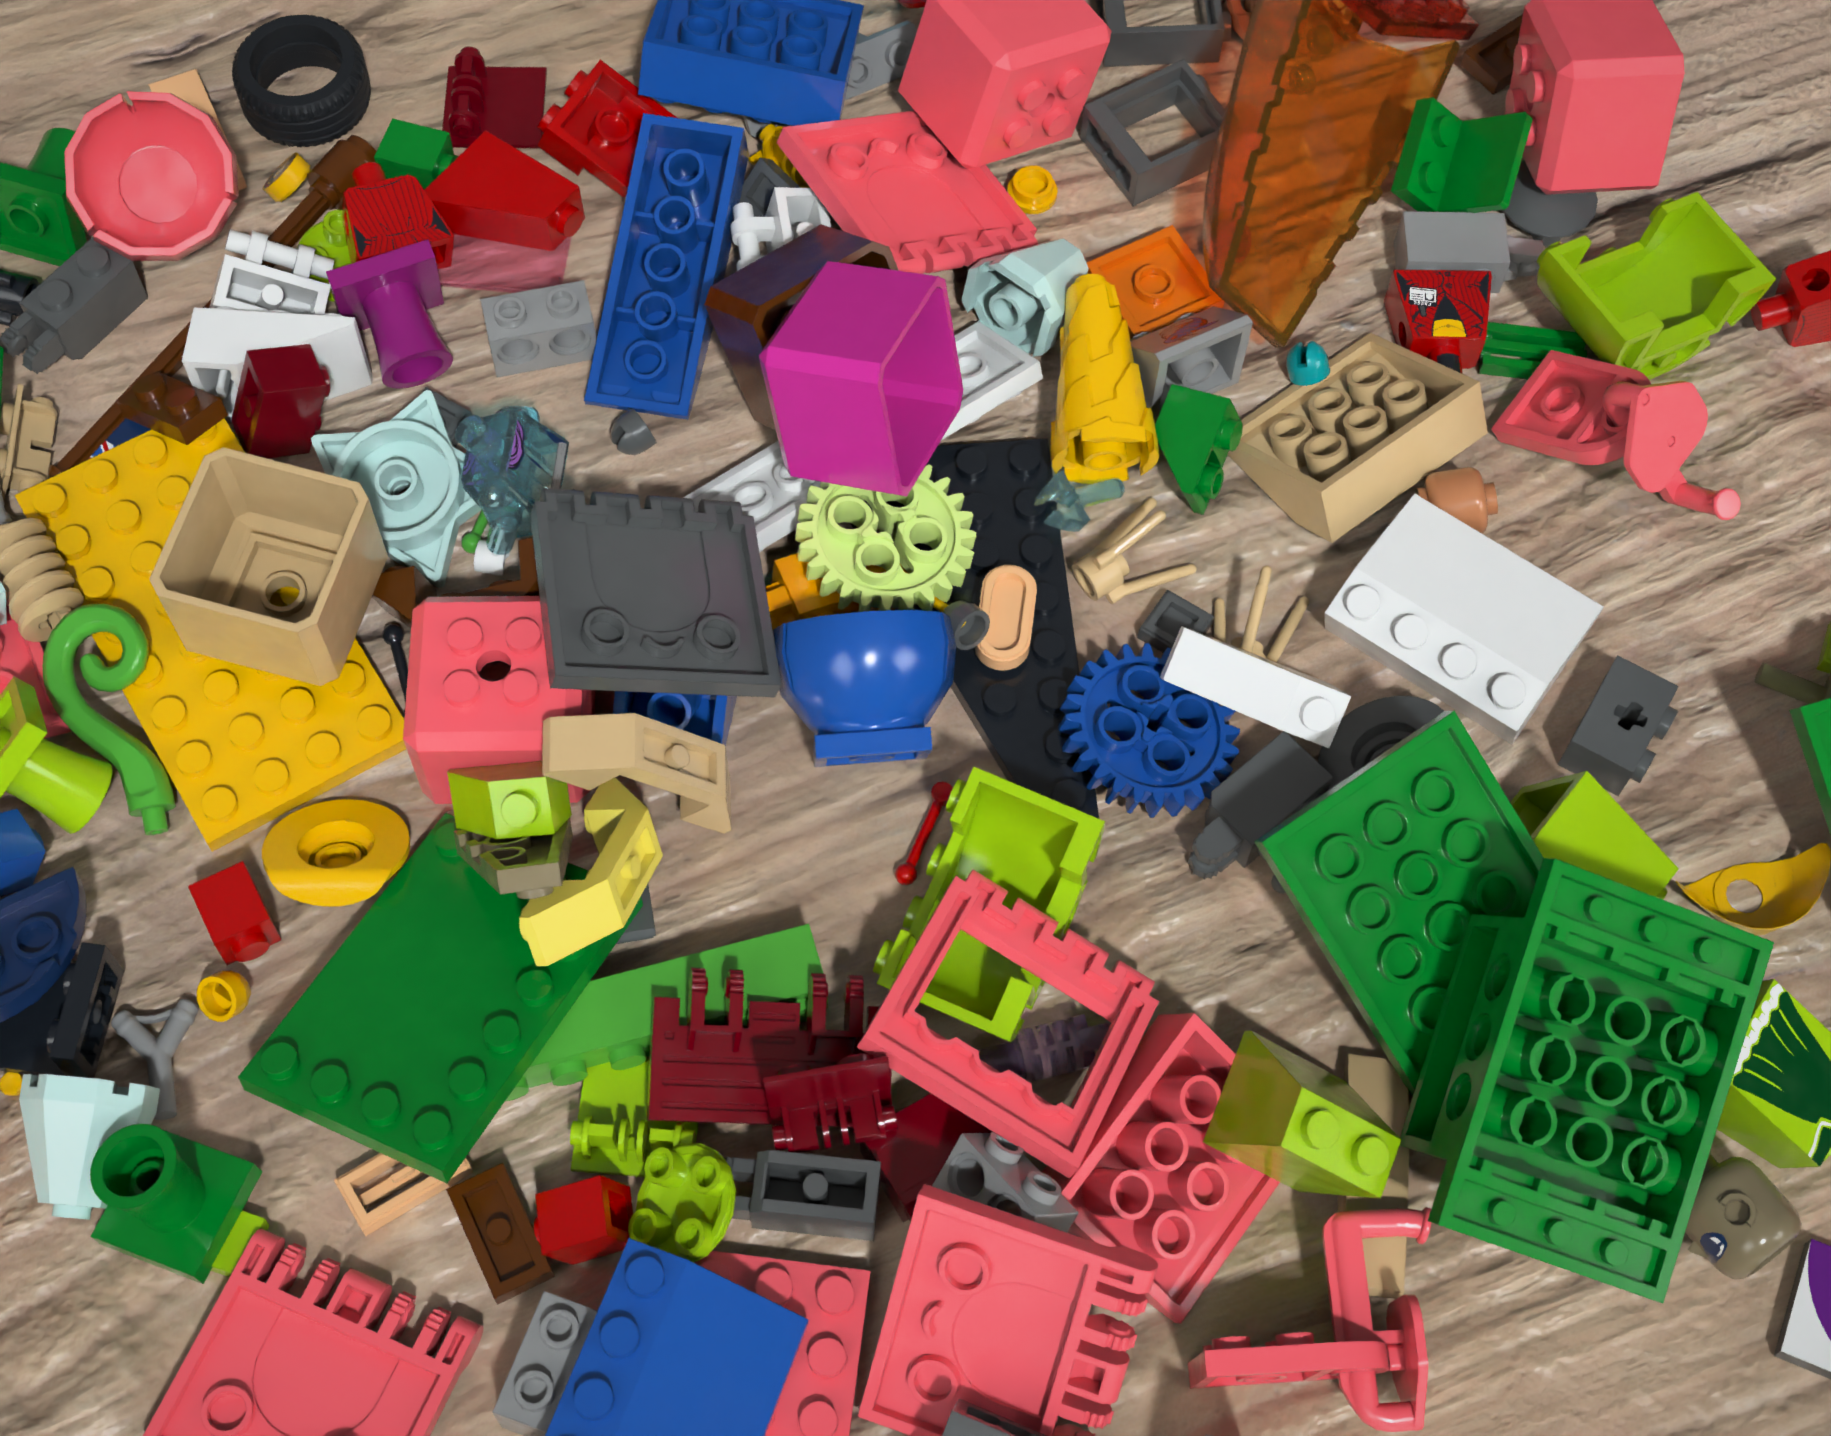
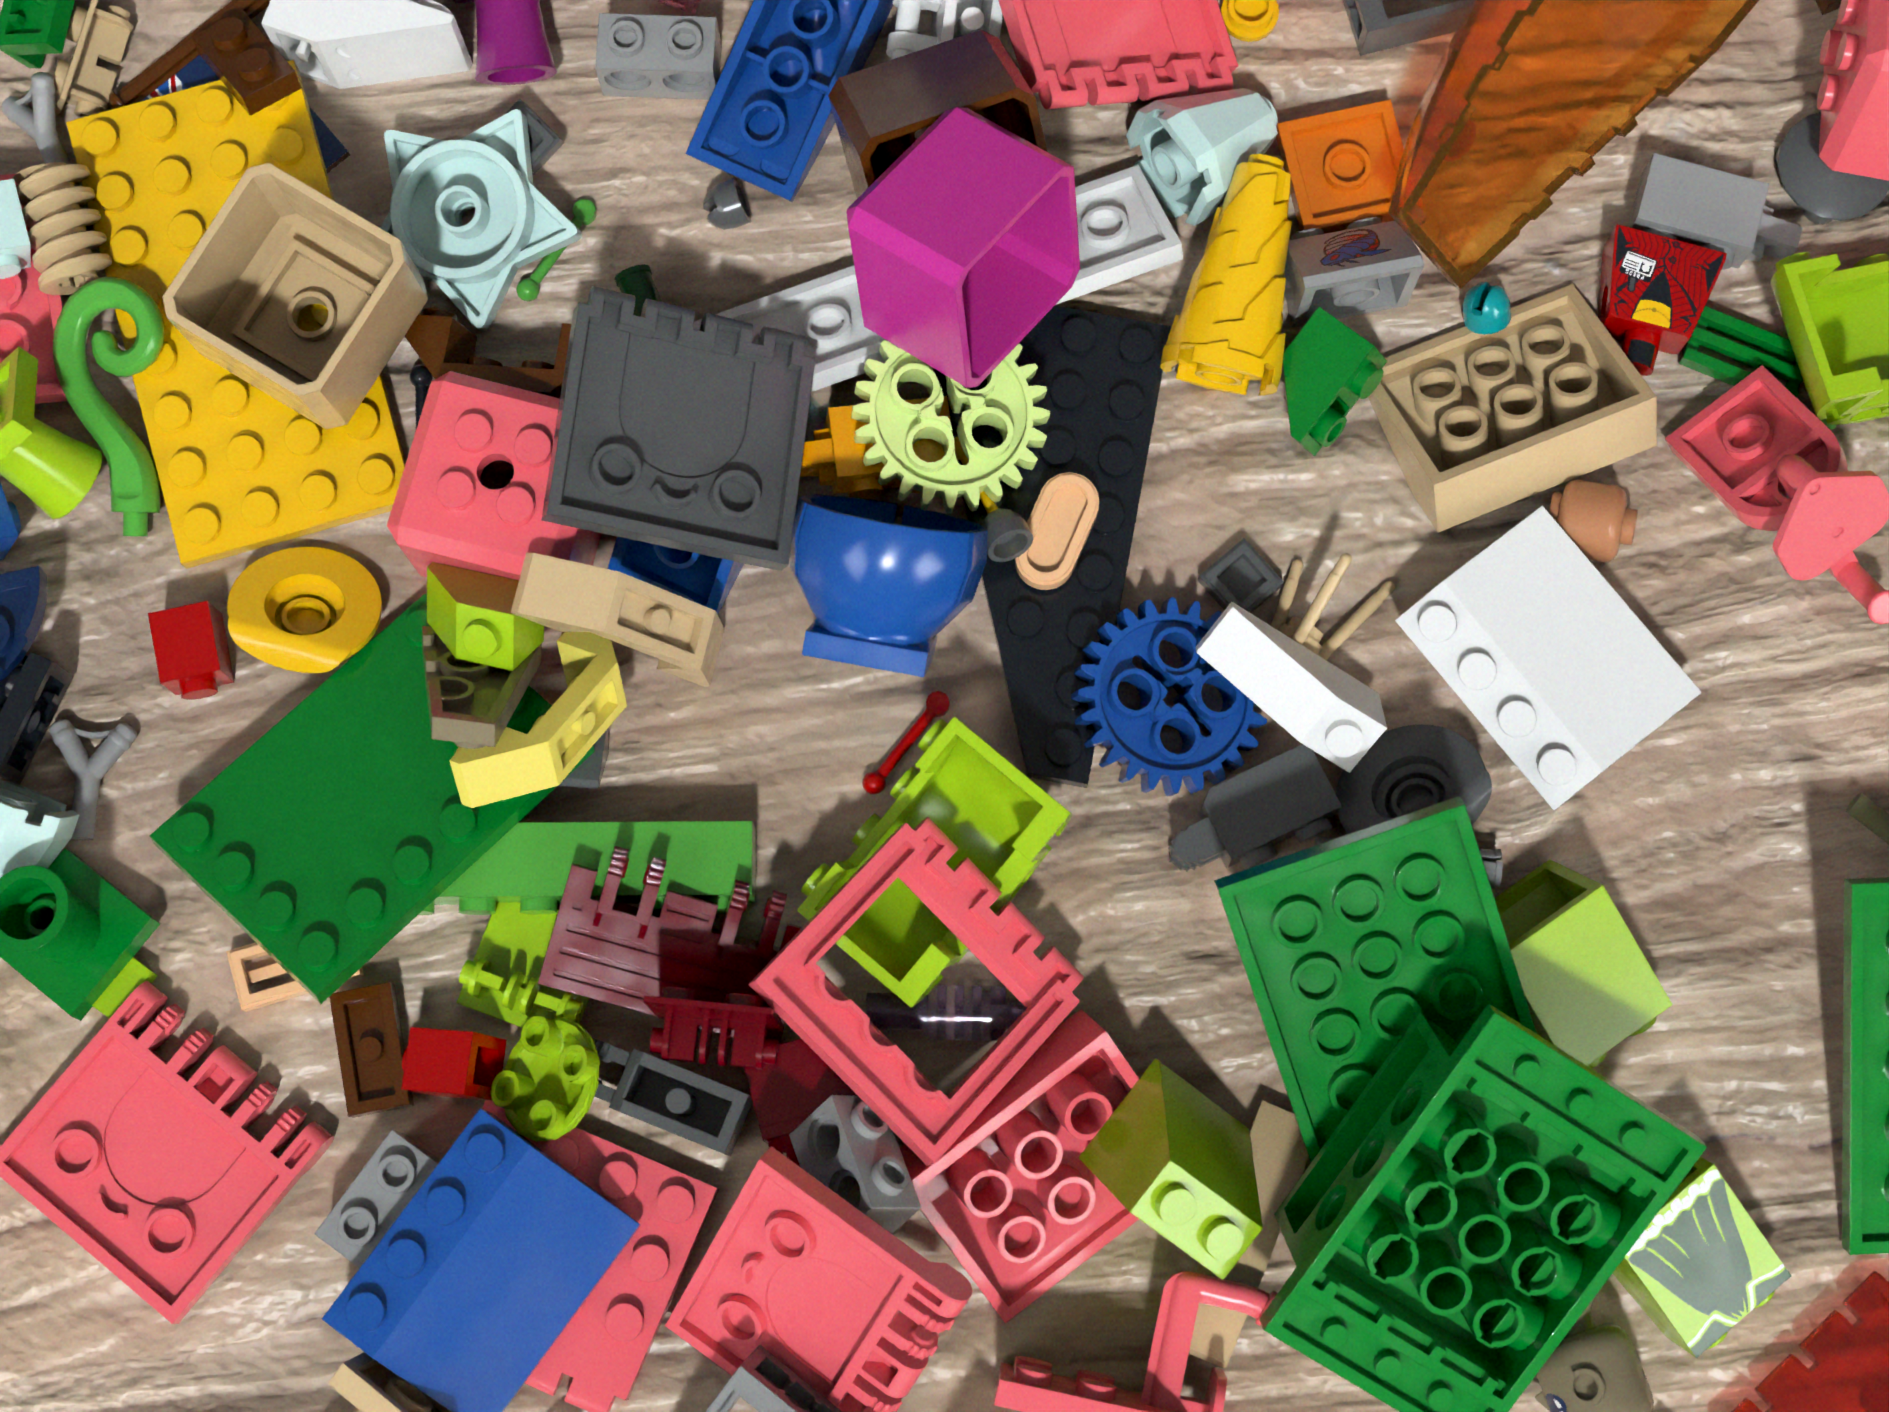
camera: 20 degrees right, 15 degrees up
yellow hinge [197,970,251,1022] -> none
dark red brick [231,344,330,459] -> none
clear light blue torso [455,406,569,576] -> none
clear light blue bar [1034,470,1125,532] -> none
tan plant [1072,498,1197,605] -> none
green bracket [1391,97,1533,213] -> none
dark grey brick [1558,655,1679,796] -> none
yellow piece [1675,843,1831,936] -> none

